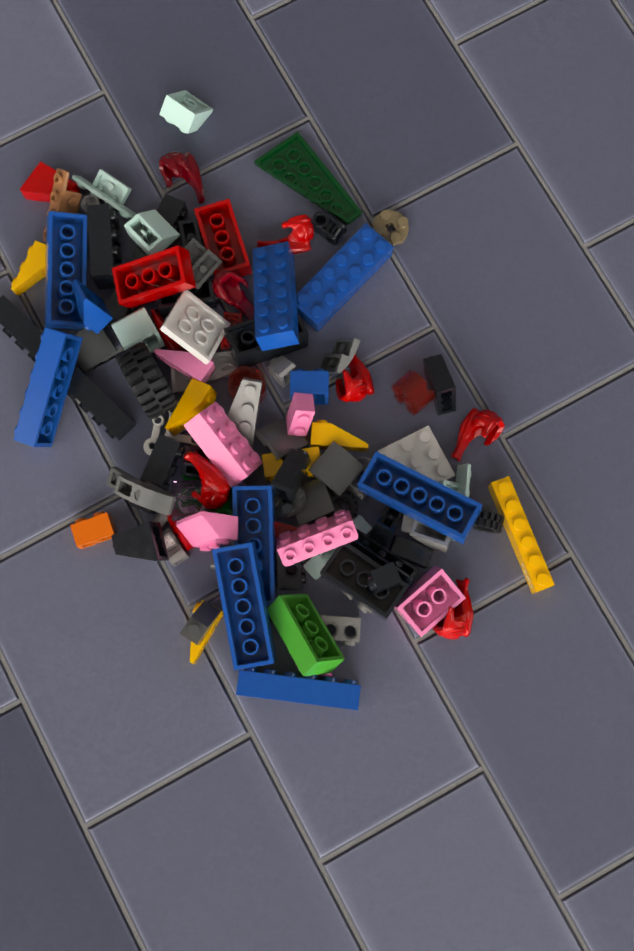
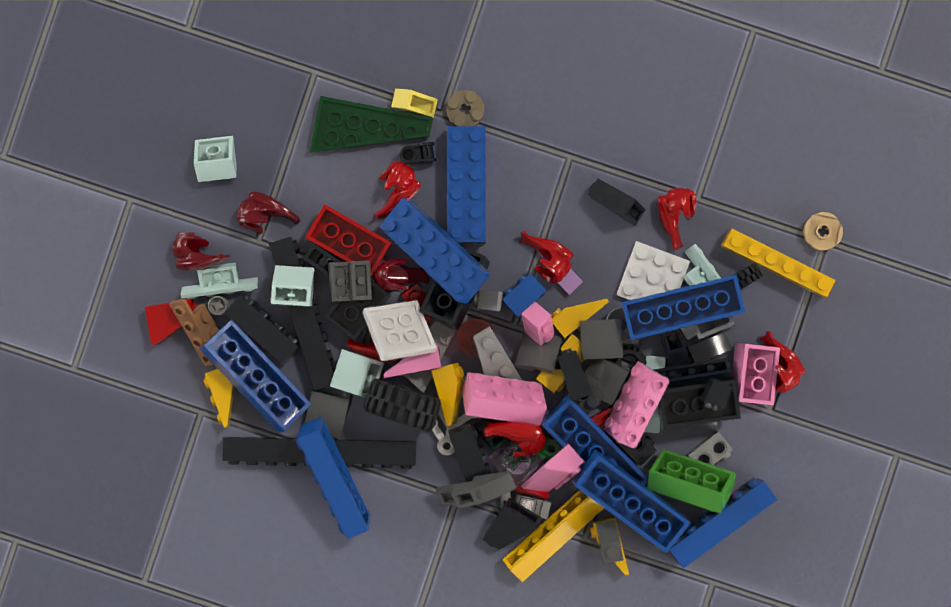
camera: 50 degrees left, 10 degrees up
orange brick [70,511,117,549] -> none
blue slope [73,279,113,334] -> none
red brick [112,246,196,308] -> none
dark grey slope [321,338,360,373] -> none
clear red brick [391,370,435,416] -> none
none -> dark red hair [172,232,230,271]
none -> light yellow slope [391,88,438,118]
none -> yellow brick [503,490,604,582]
none -> lavender tile [557,269,583,295]
none -> tan plate [803,212,843,251]

